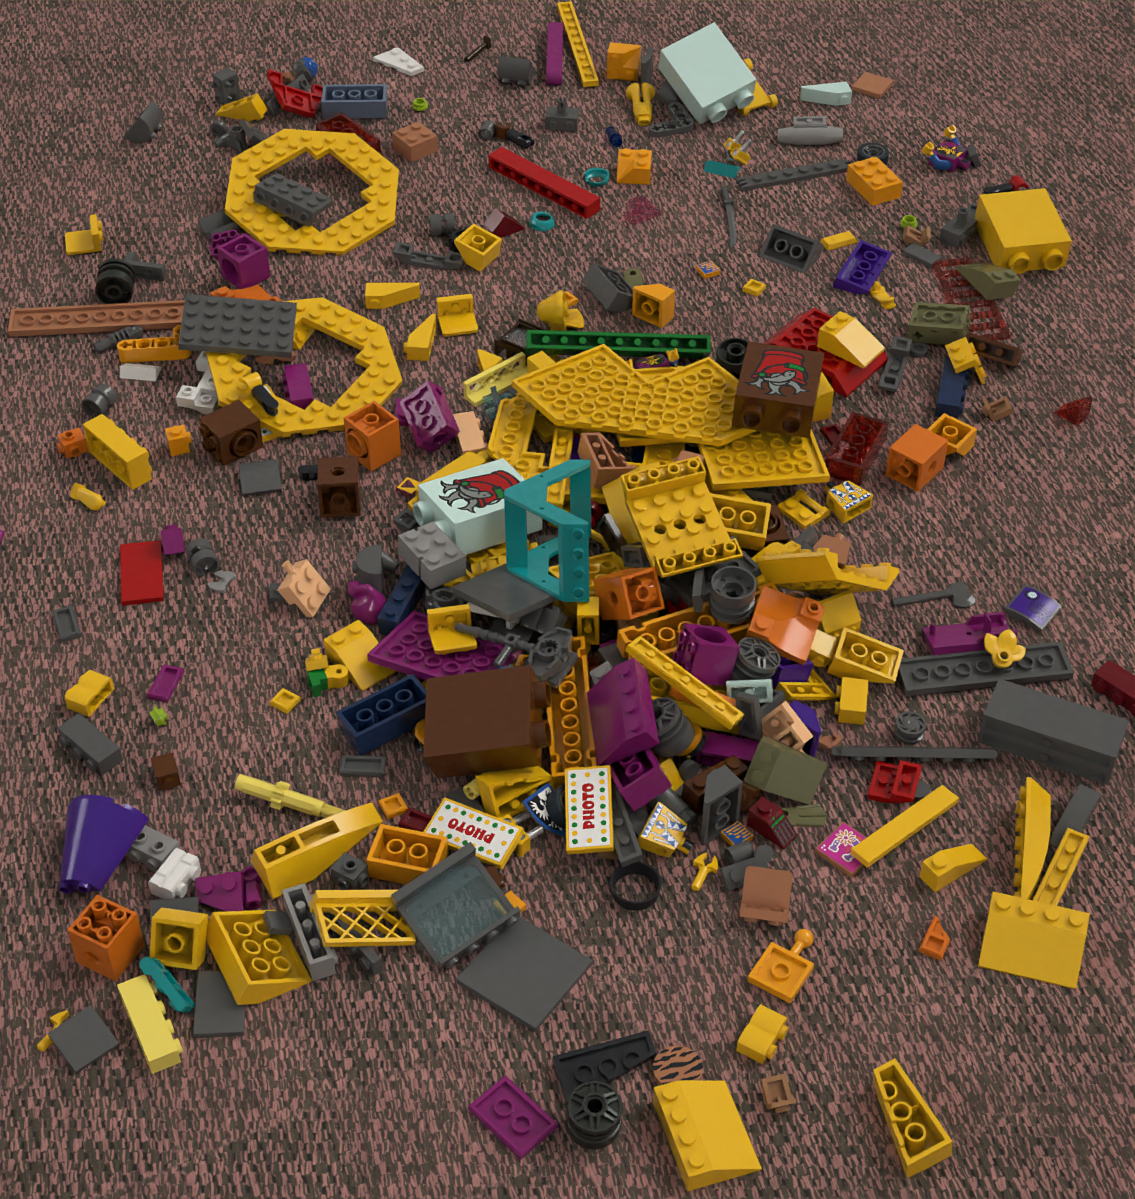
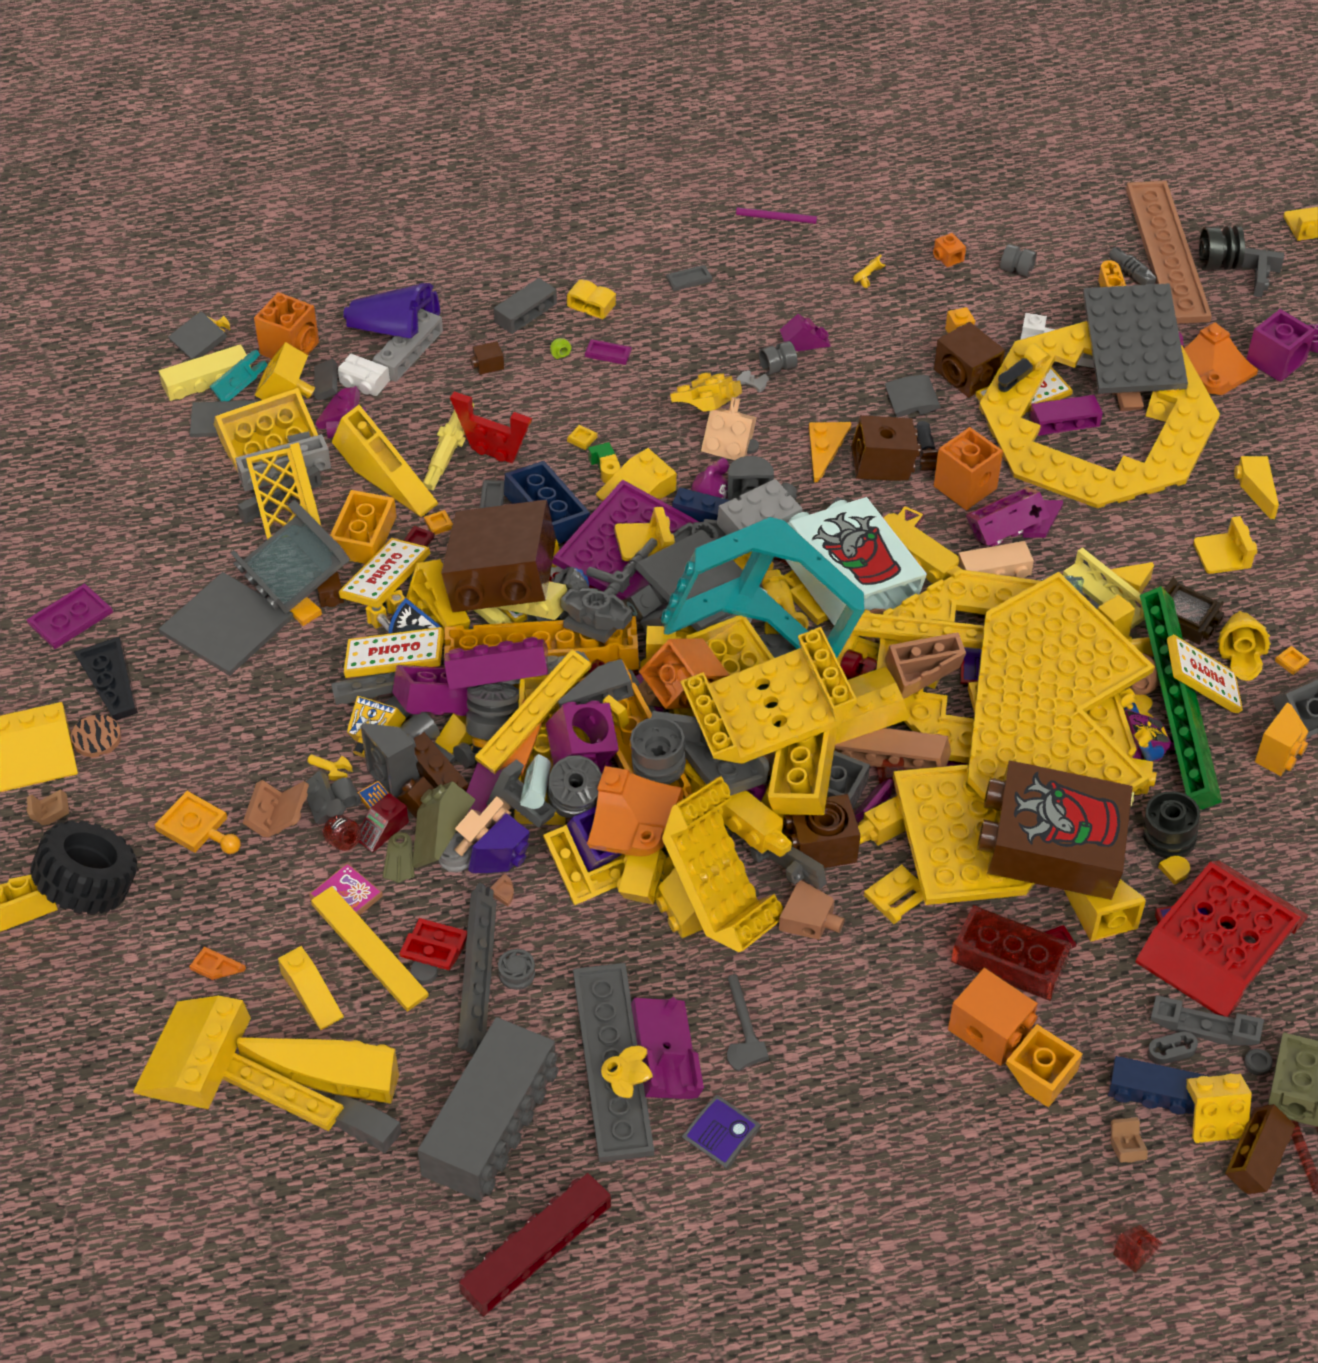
camera: 90 degrees right, 5 degrees up
yellow brick [83,414,152,490] -> none
white slope [120,363,162,381] -> none
red tile [120,540,164,606] -> none
yellow plate [305,648,329,671] -> none
dark grey brick [331,852,369,890] -> none
yellow slope [404,314,436,361] -> none
pearl dark grey wheel [566,1081,622,1150] -> none
black tyre [610,861,662,911] -> none
yellow brick [736,1004,789,1064] -> none
yellow slope [817,311,885,369] -> none
yellow torso [824,481,873,524] -> none
yellow slope [827,627,904,684] -> none
yellow brick [834,677,868,725] -> none
none -> black tyre [30,820,138,915]
none -> clear red head [323,815,361,851]
none -> red wing [450,391,532,463]
none -> dark grey slope [558,659,634,708]
none -> yellow tile [603,695,629,728]
none -> dark grey brick [621,585,662,620]
none -> yellow bracket [670,372,742,412]
none -> light orange wing [809,422,851,482]
none -> dark grey beam [1147,1031,1198,1065]
none -> tile [1167,634,1243,713]

